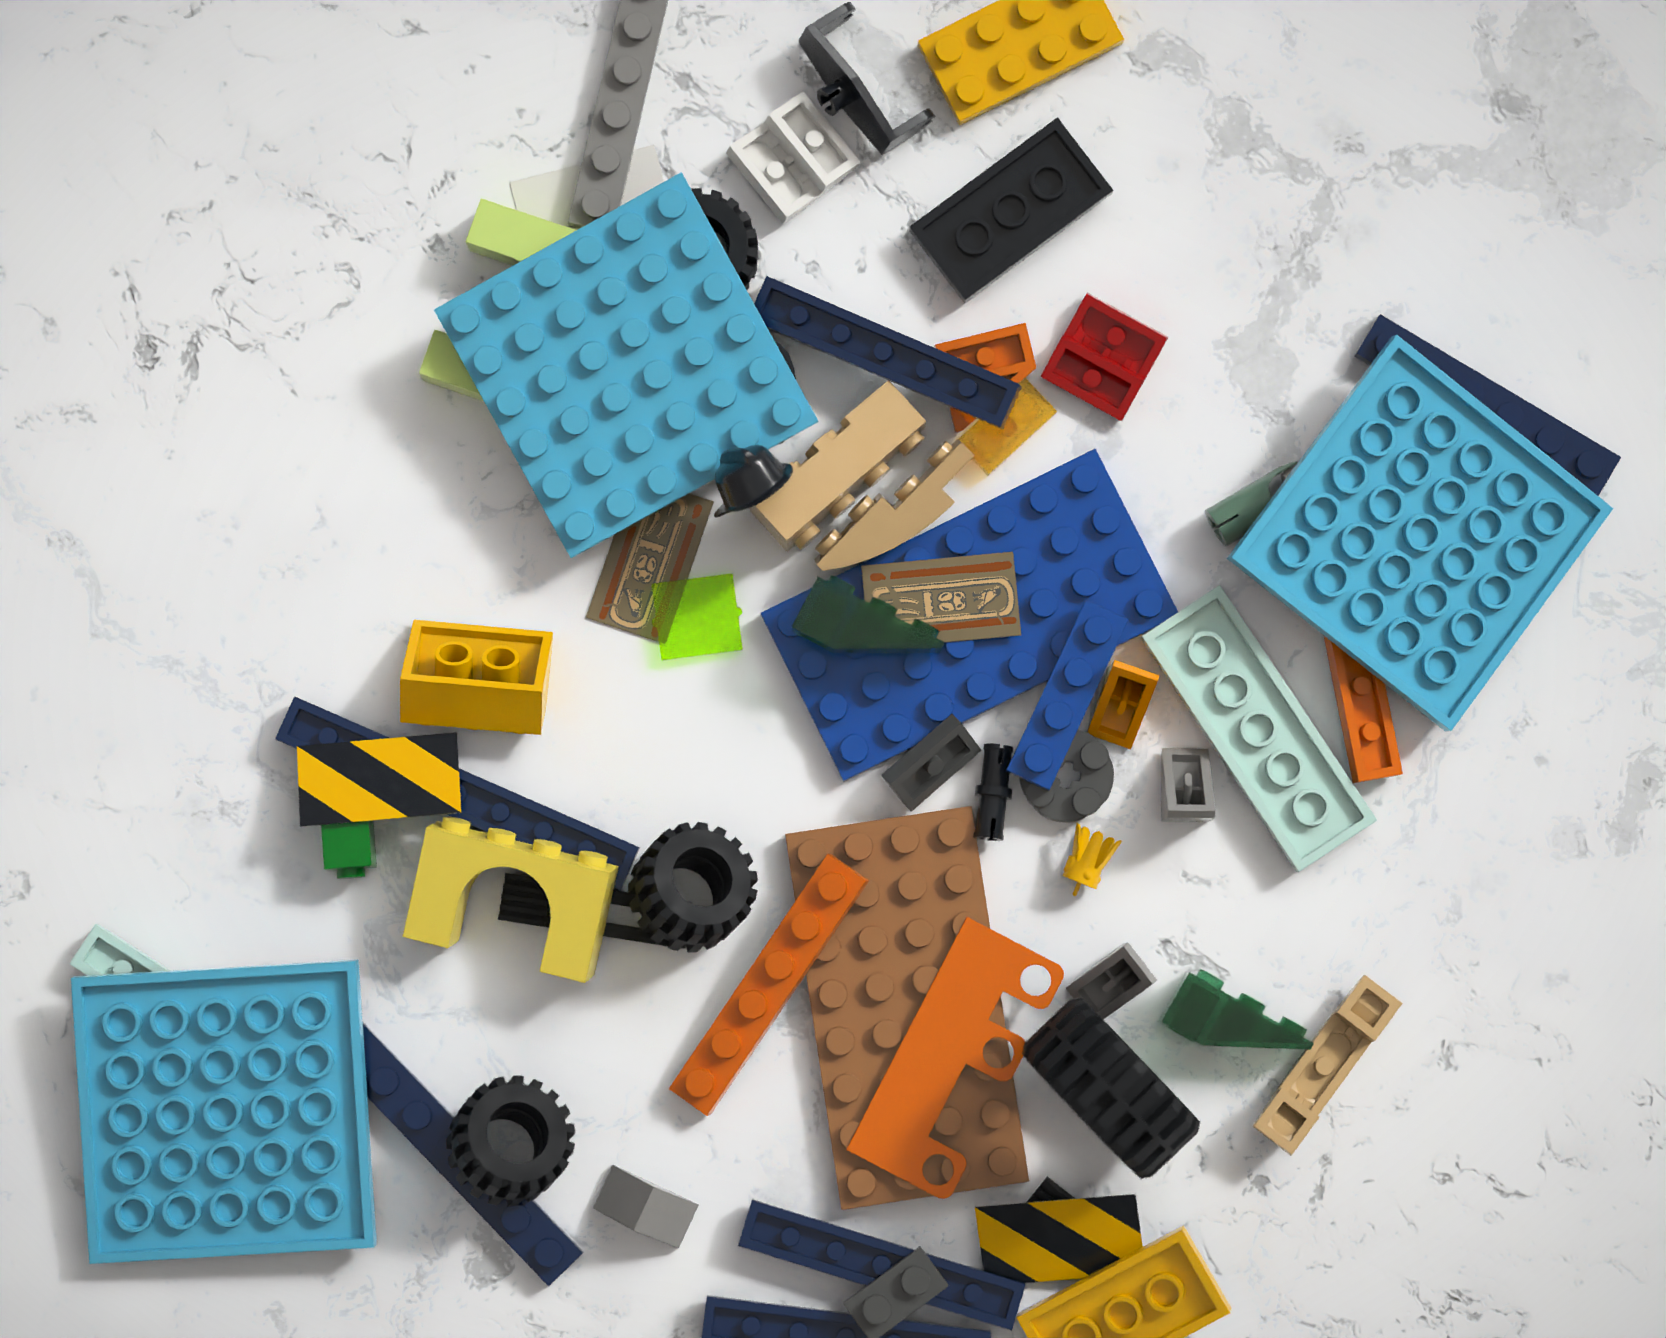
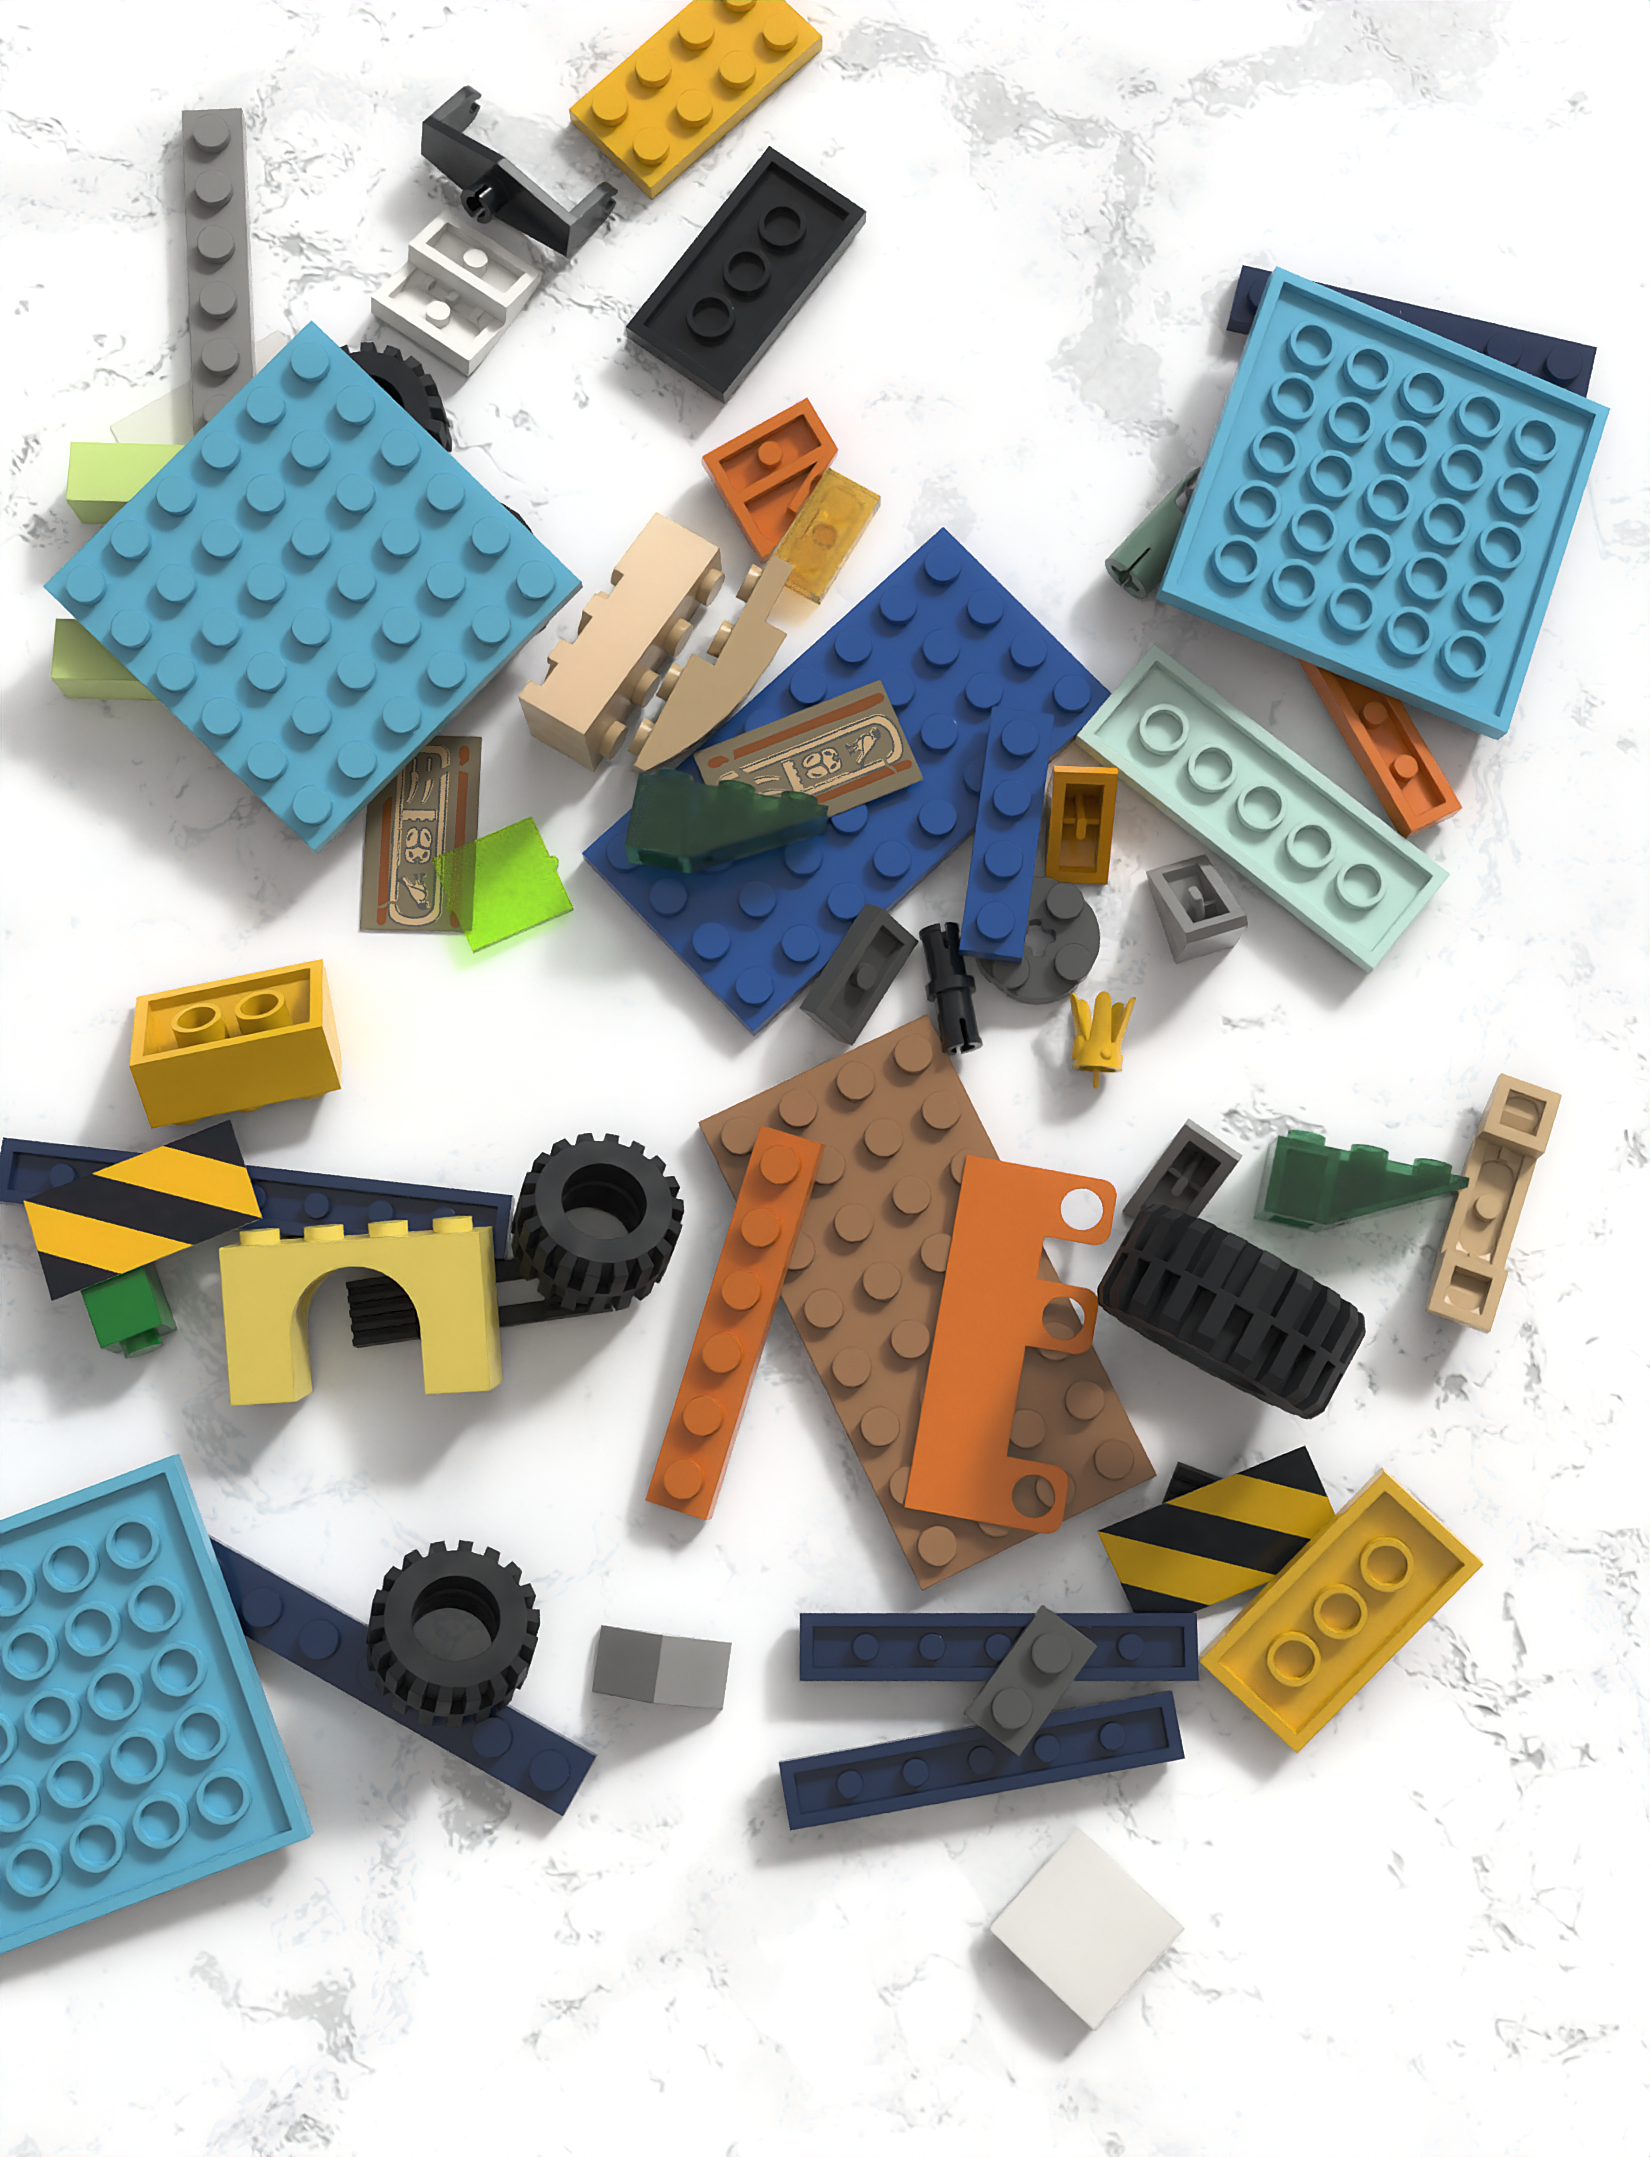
camera: 15 degrees left, 5 degrees down
black piece [714,445,793,518] -> none
dark blue plate [754,276,1022,430] -> none
red slope [1040,292,1169,421] -> none

